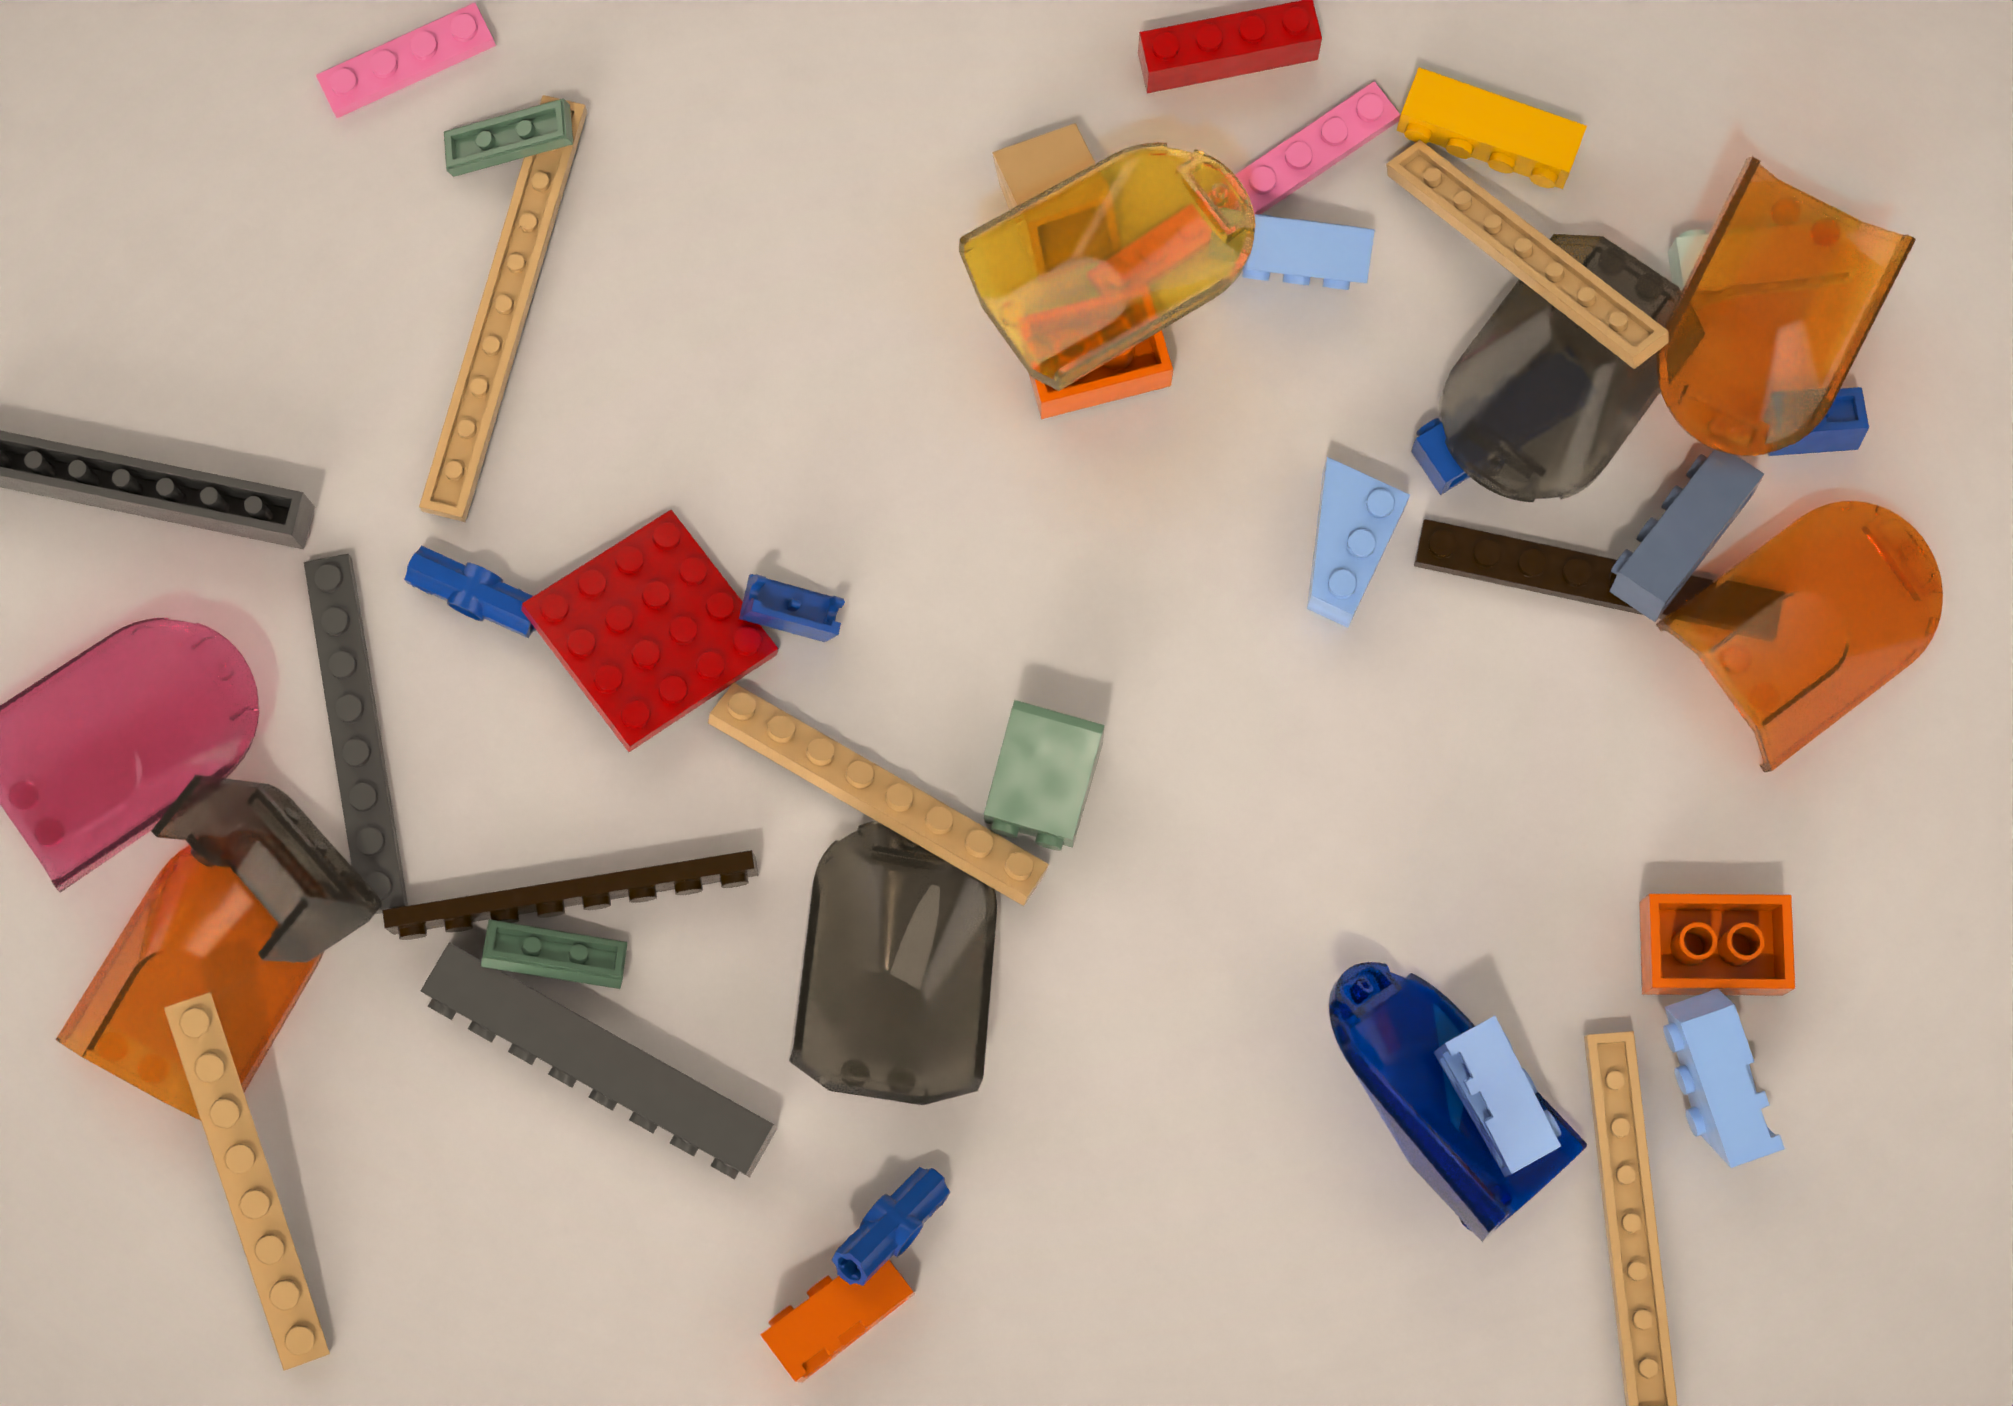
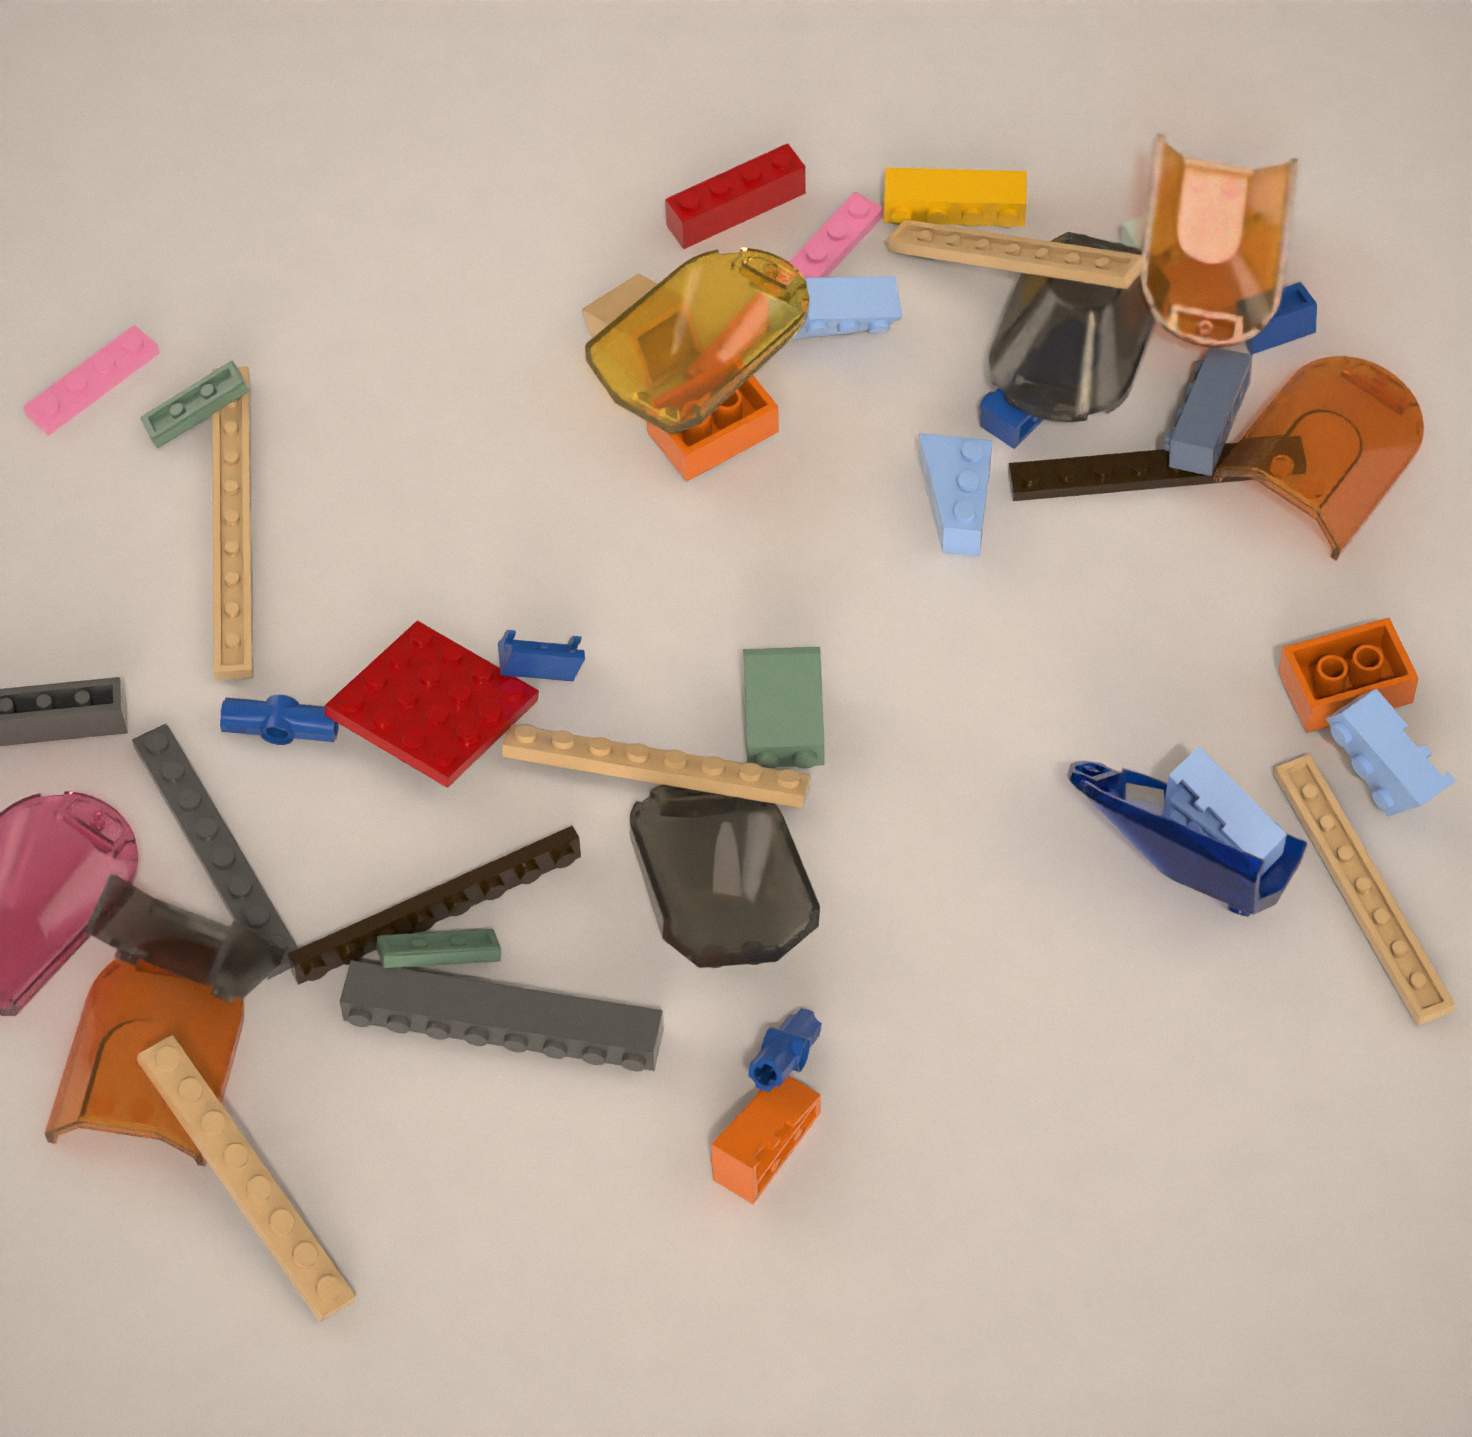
camera: 20 degrees left, 20 degrees down
none -> light grey tile [1123,783,1165,818]

